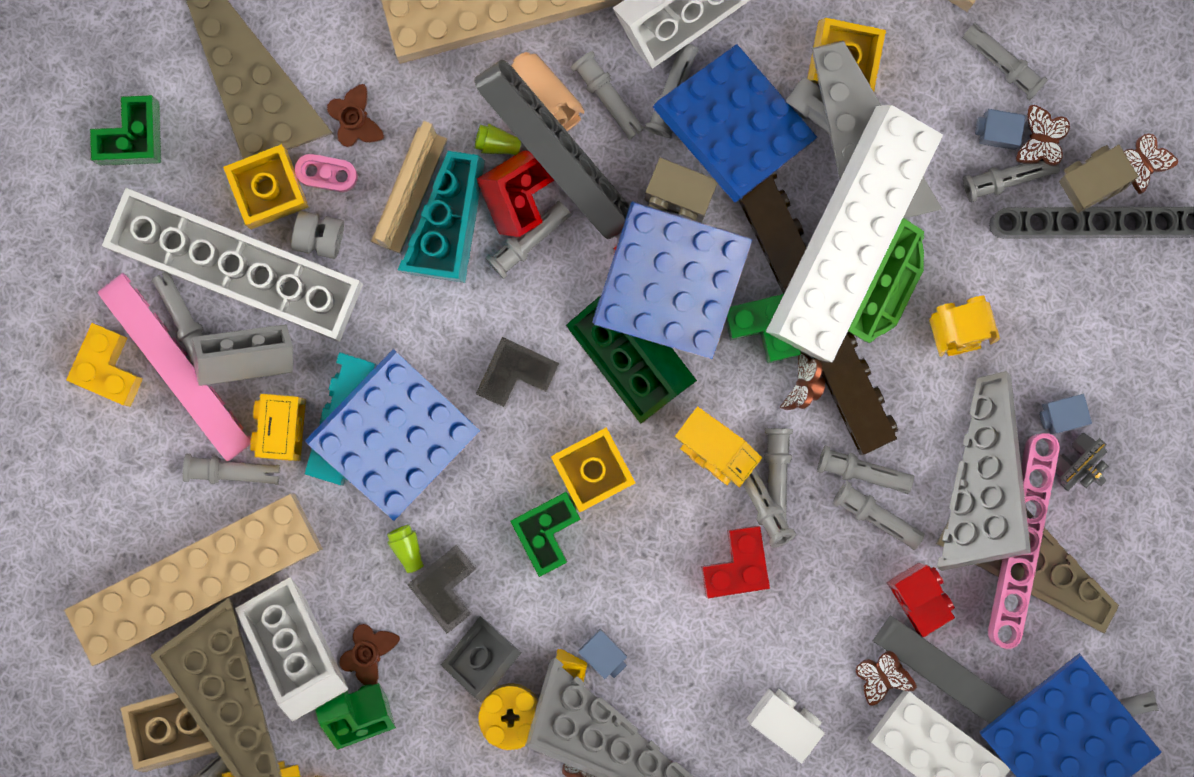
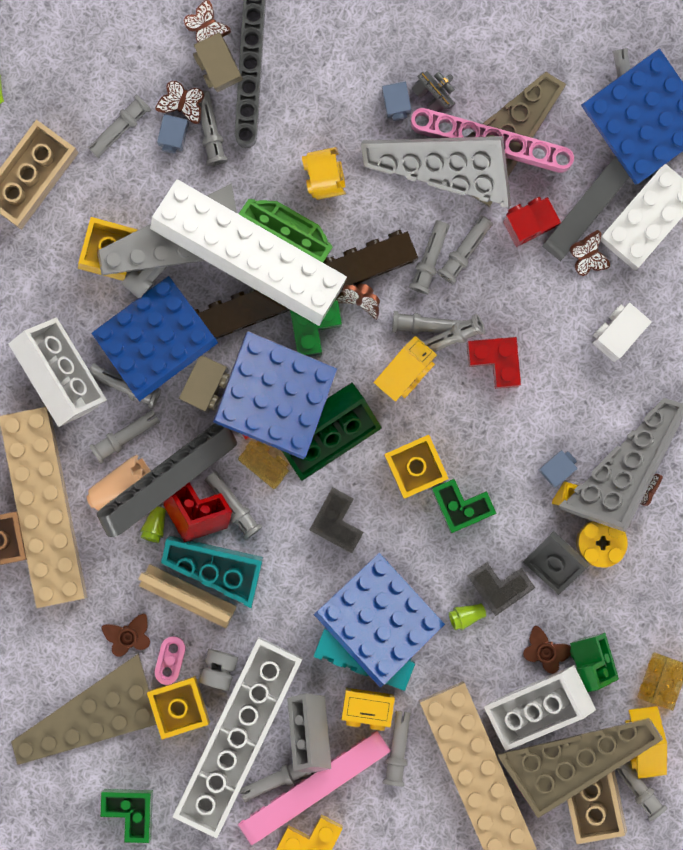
camera: 85 degrees left, 0 degrees up
none -> clear yellow bracket [238,440,290,489]

